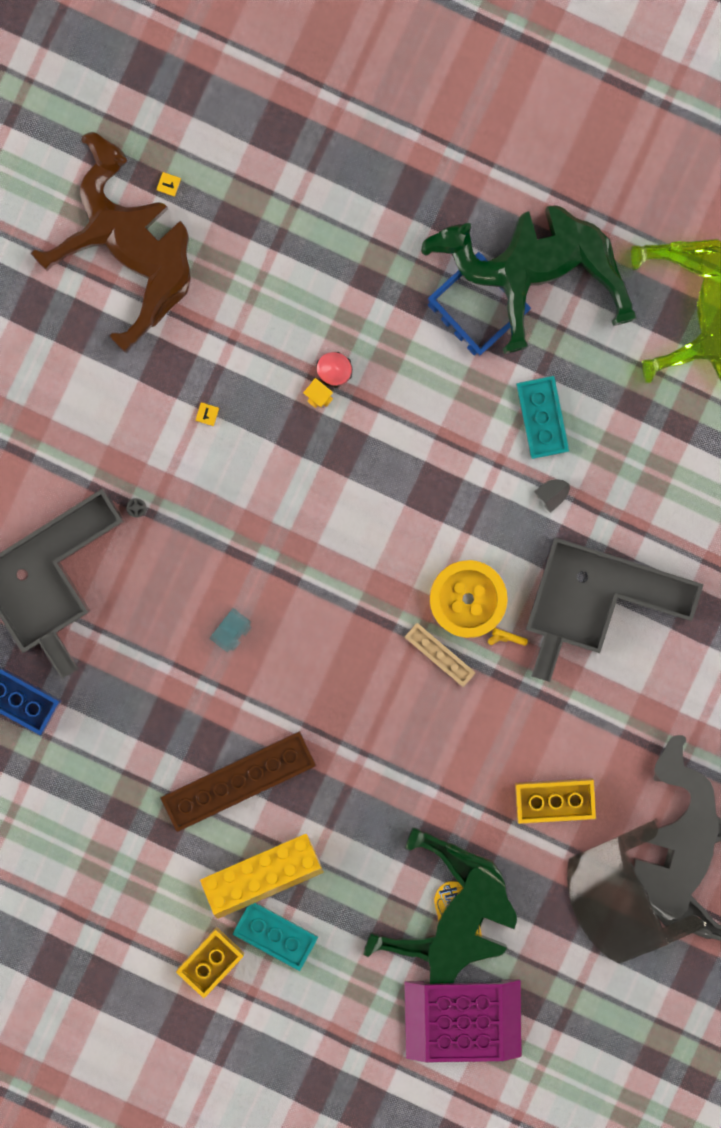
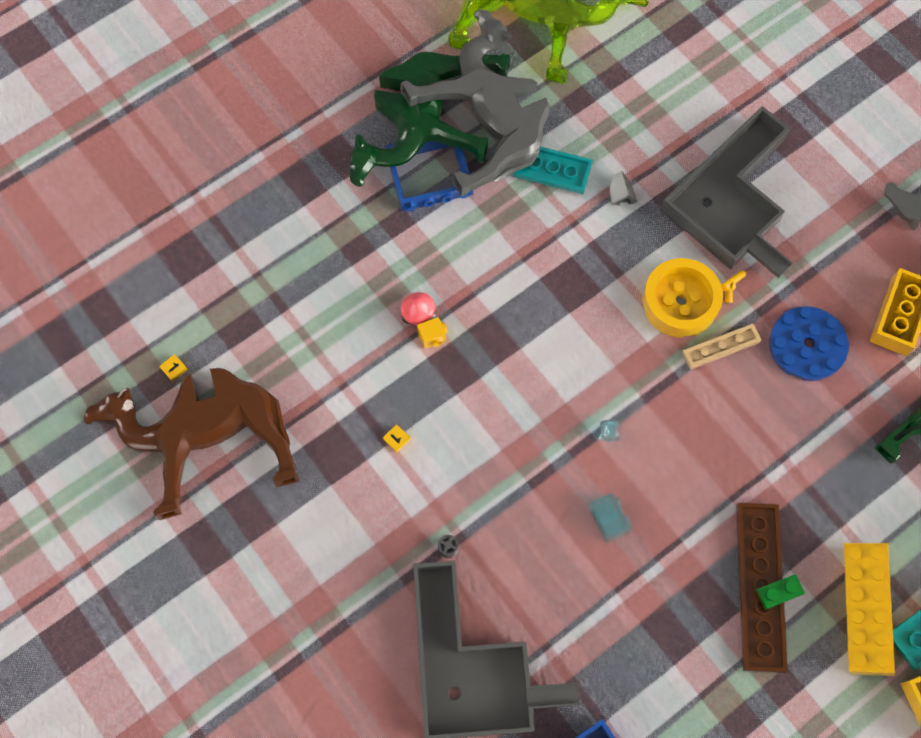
camera: 65 degrees left, 20 degrees down
none -> dark grey animal [400,10,550,197]
none -> clear light blue wheel [599,420,620,441]
none -> green plate [756,574,805,610]
none -> blue plate [769,306,849,381]

